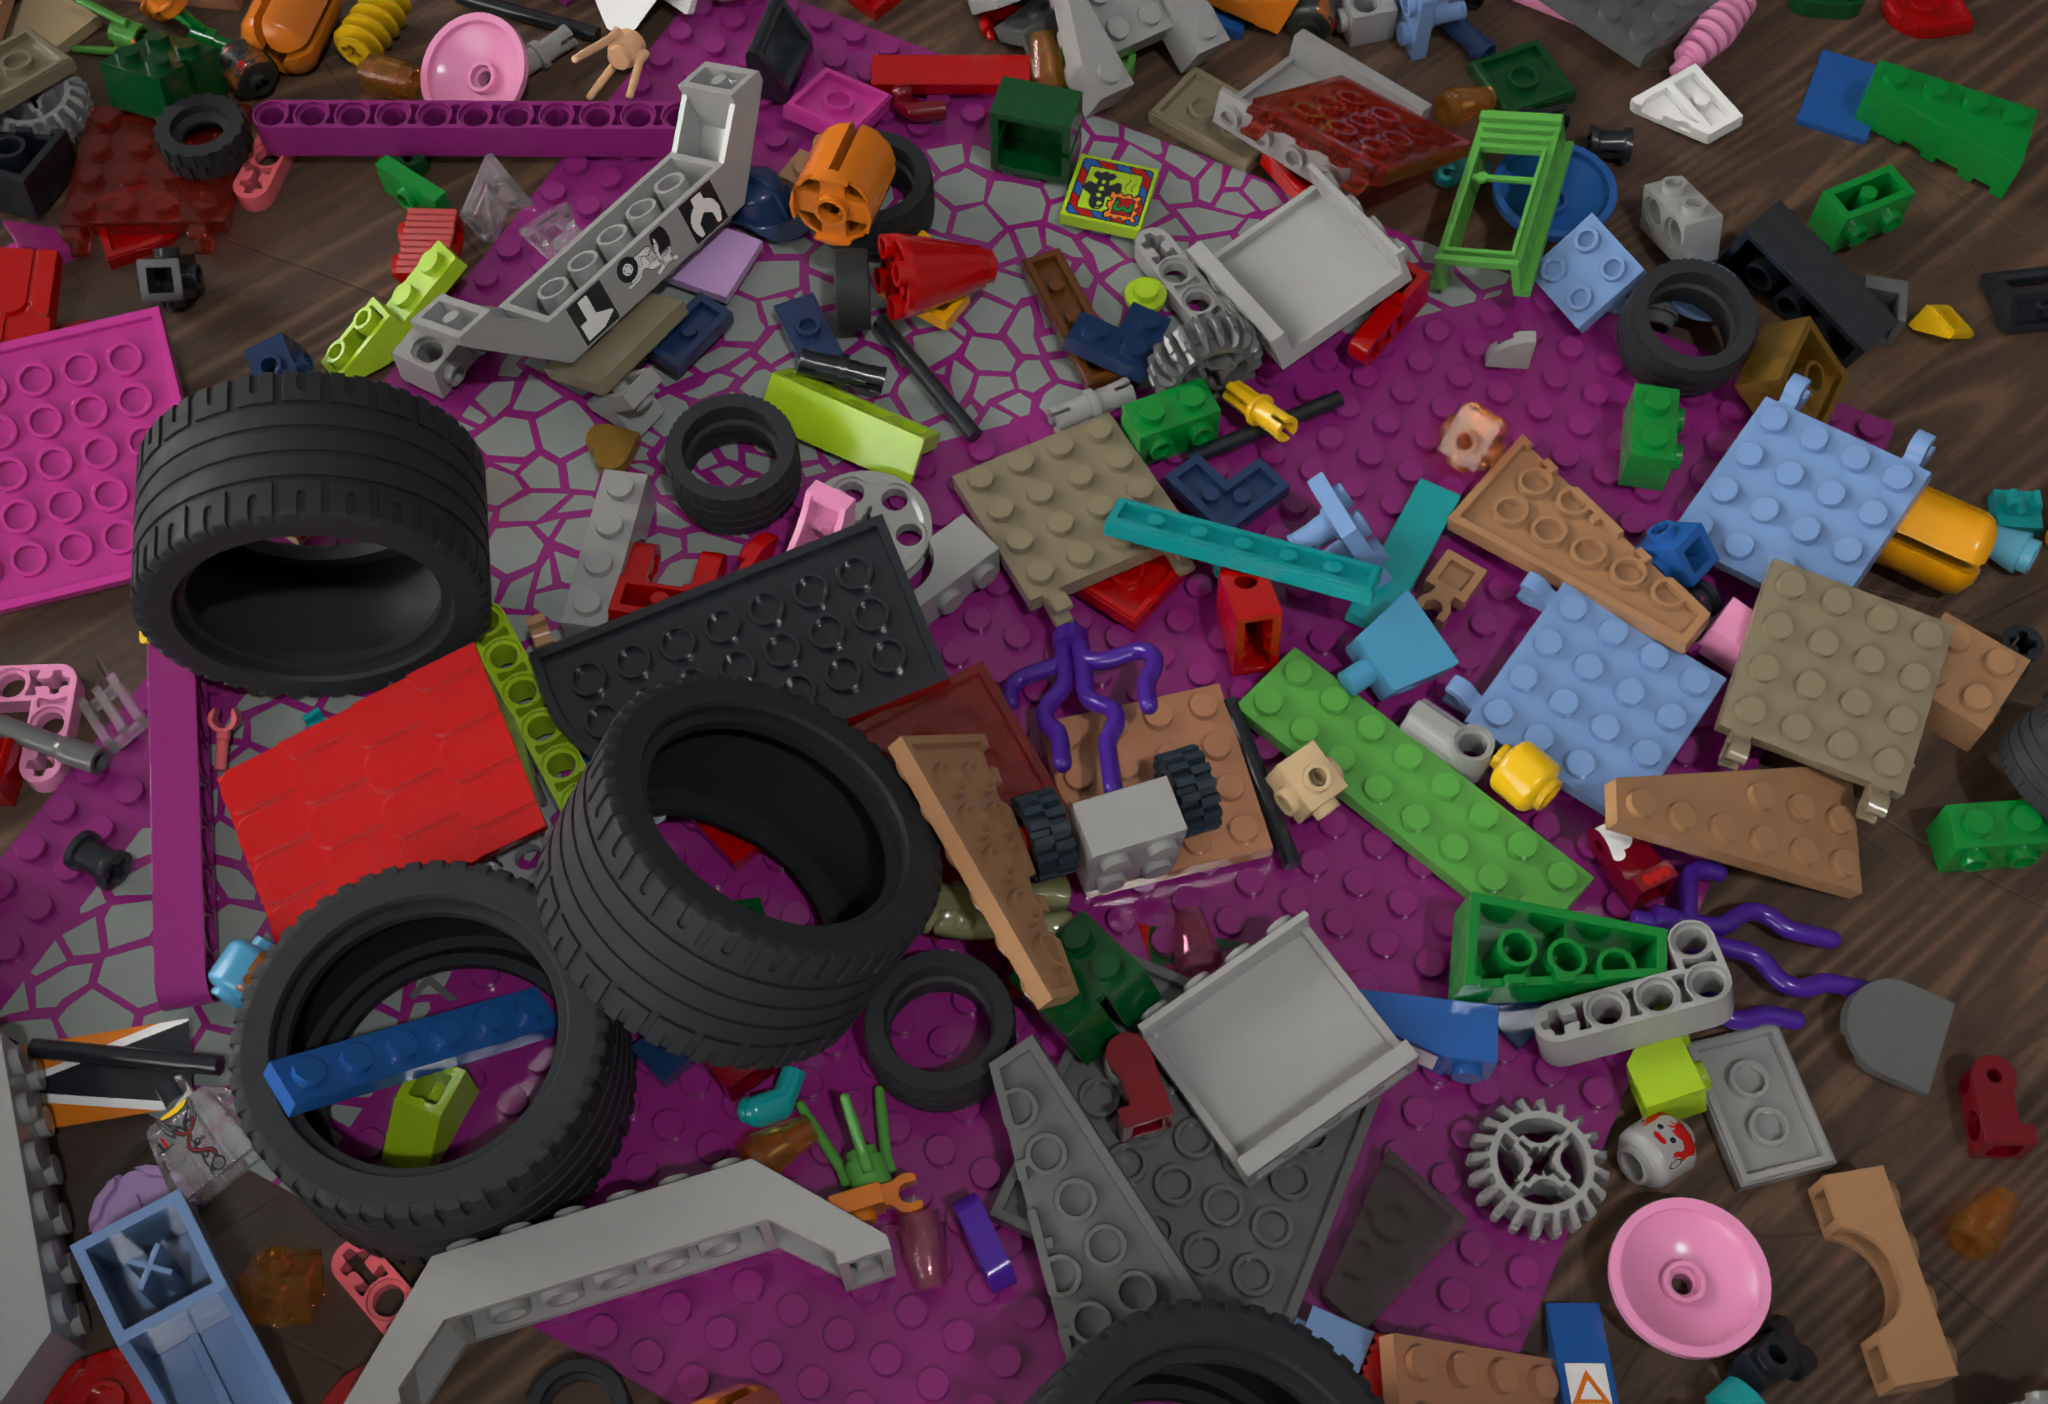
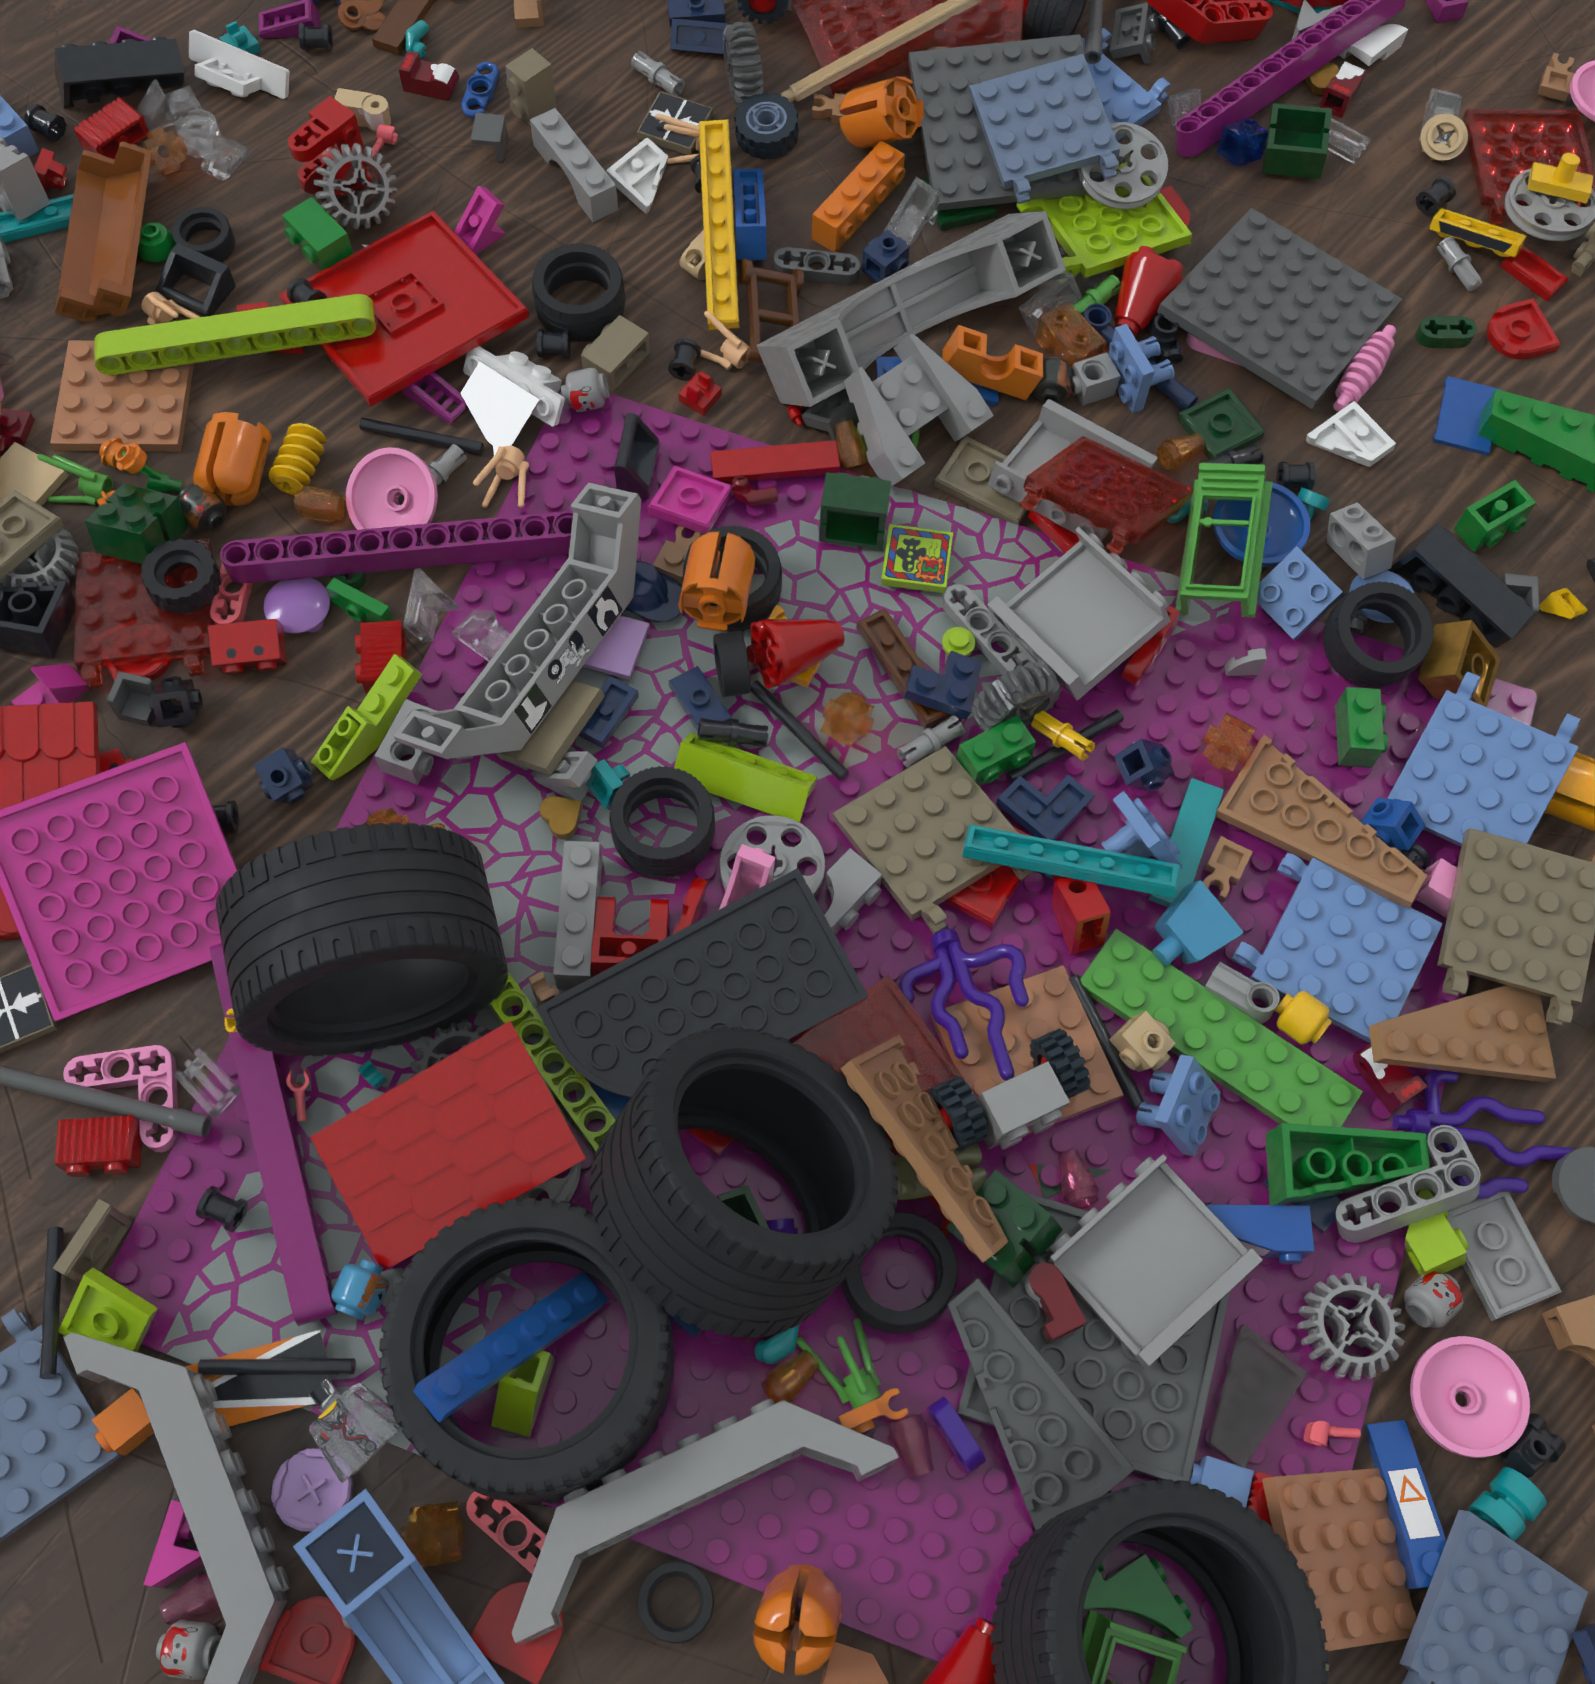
camera: 10 degrees left, 5 degrees up
none -> dark grey panel [107,671,156,727]
none -> red brick [208,619,287,675]
none -> medium lavender dish [264,577,330,634]
none -> teal tile [586,760,630,809]
none -> clear orange brick [820,692,874,746]
none -> dark blue brick [1114,739,1175,791]
none -> medium blue plate [1136,1055,1220,1157]
none -> teal tile [1297,487,1331,519]
none -> coral hand [1303,1421,1361,1447]

